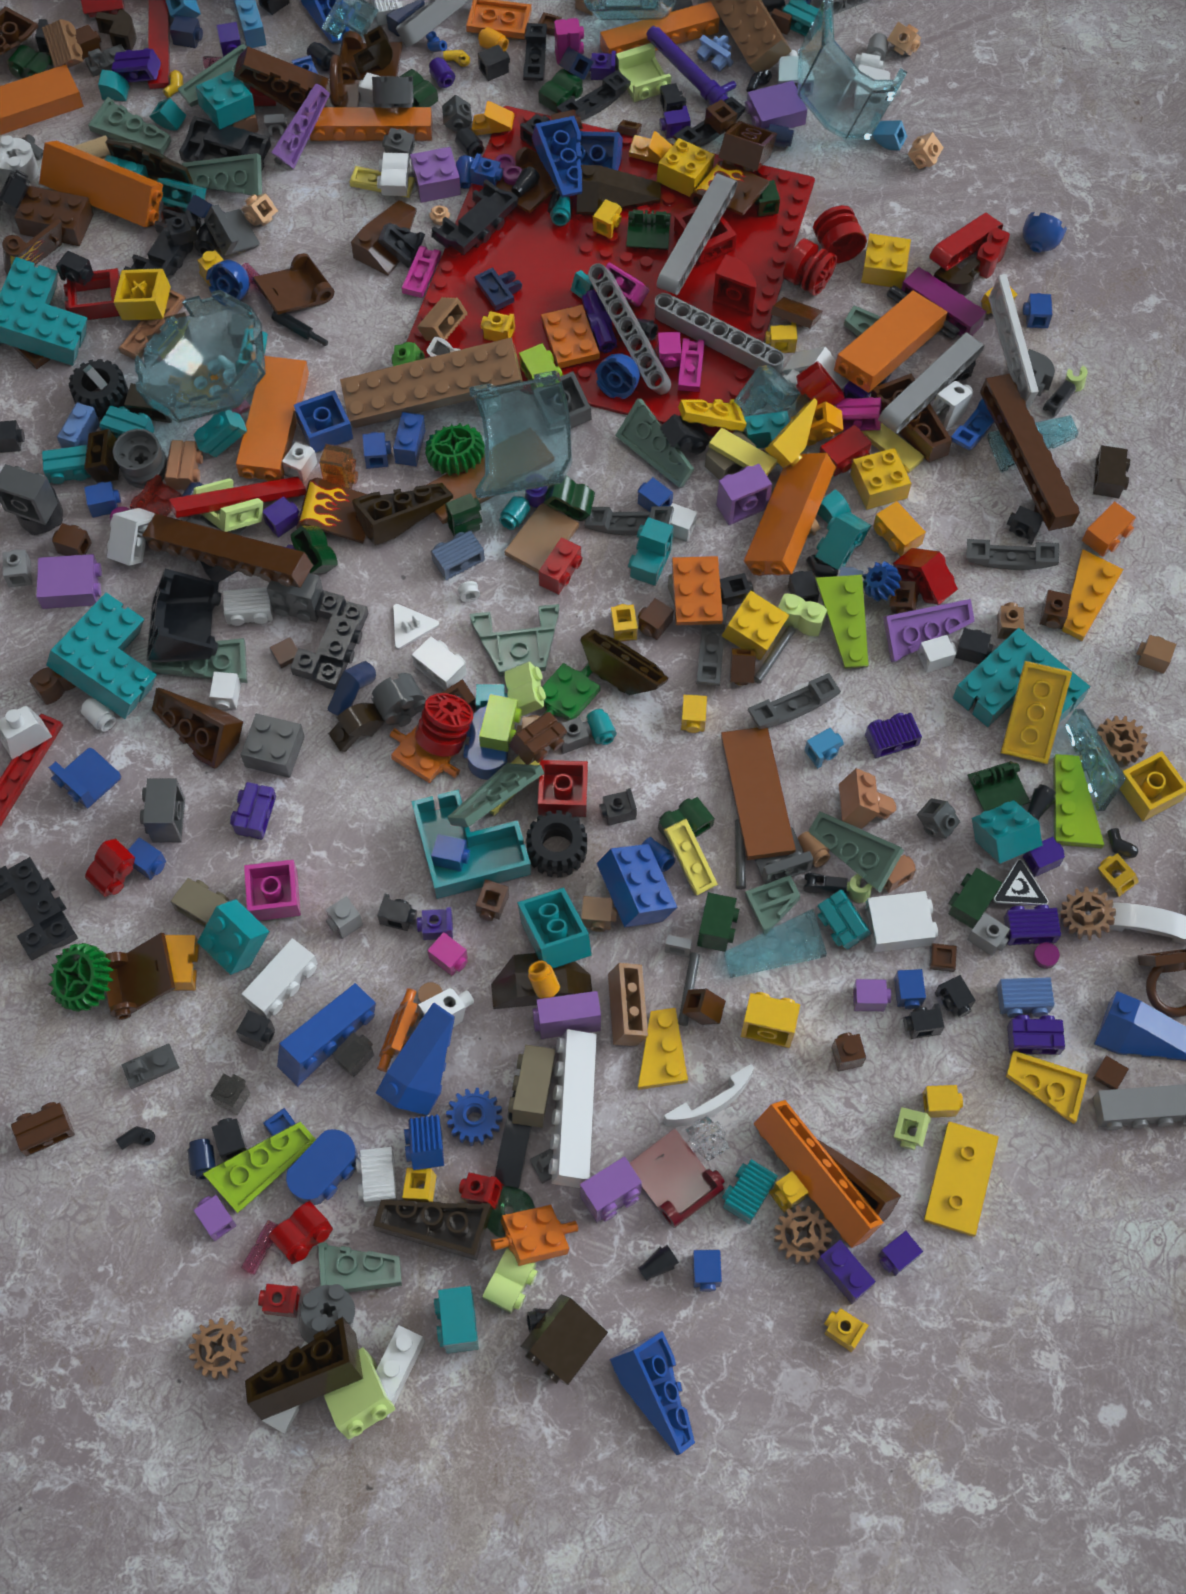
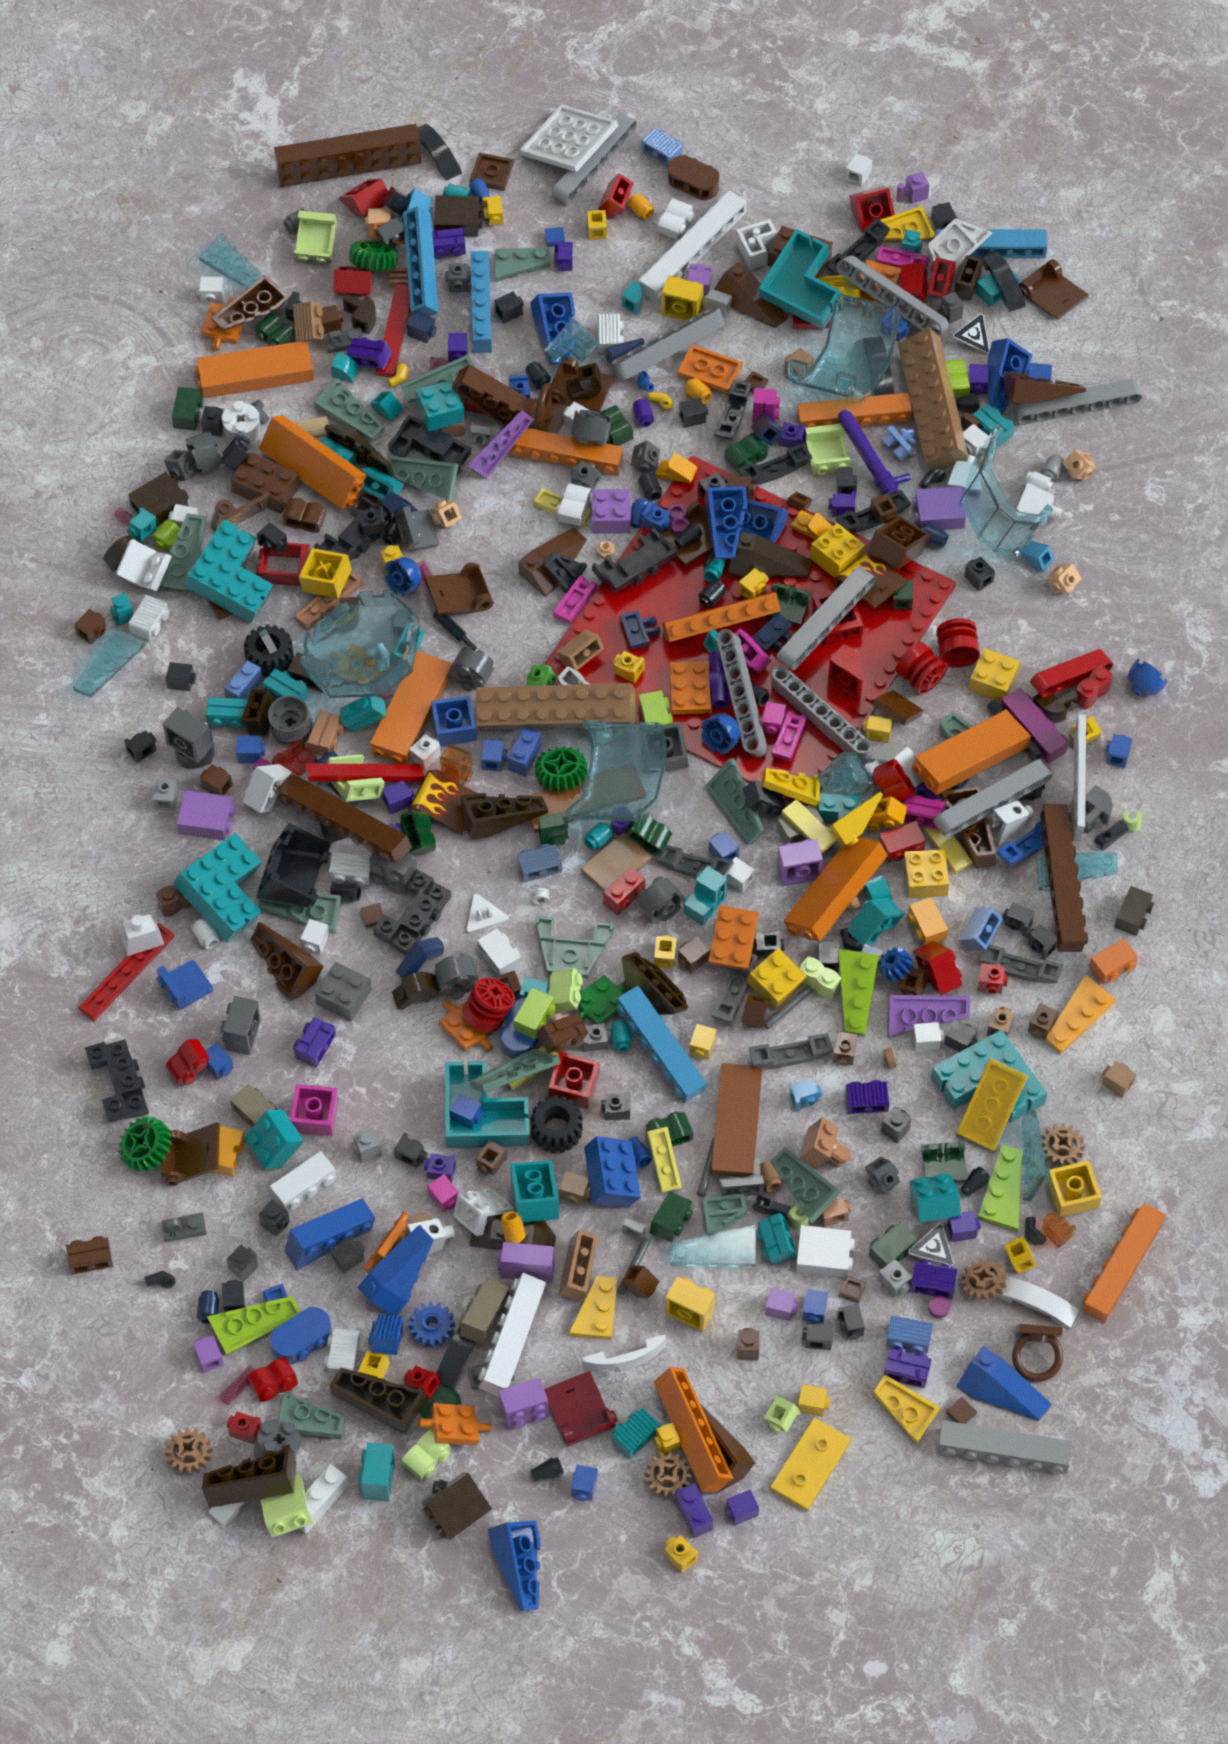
camera: 15 degrees right, 5 degrees down
none -> reddish brown brick [282,498,326,533]
none -> black cone [330,883,361,903]
none -> dark grey brick [448,646,494,692]
none -> white bracket [453,1188,514,1236]
none -> dark azure brick [616,986,707,1103]
none -> dark grey brick [637,876,685,924]
none -> orange brick [662,592,781,642]
none -> black brick [698,580,726,608]
none -> dark blue hinge [752,612,792,653]
none -> brick [833,1031,857,1066]
none -> brick [881,1107,912,1143]
none -> medium nougat tile [883,1047,897,1069]
none -> medium blue brick [959,907,1003,951]
none -> white brick [963,424,990,458]
none -> black brick [964,556,995,591]
none -> red brick [977,963,1008,994]
none -> black brick [1002,903,1035,937]
none -> clear orange brick [1041,1212,1076,1248]

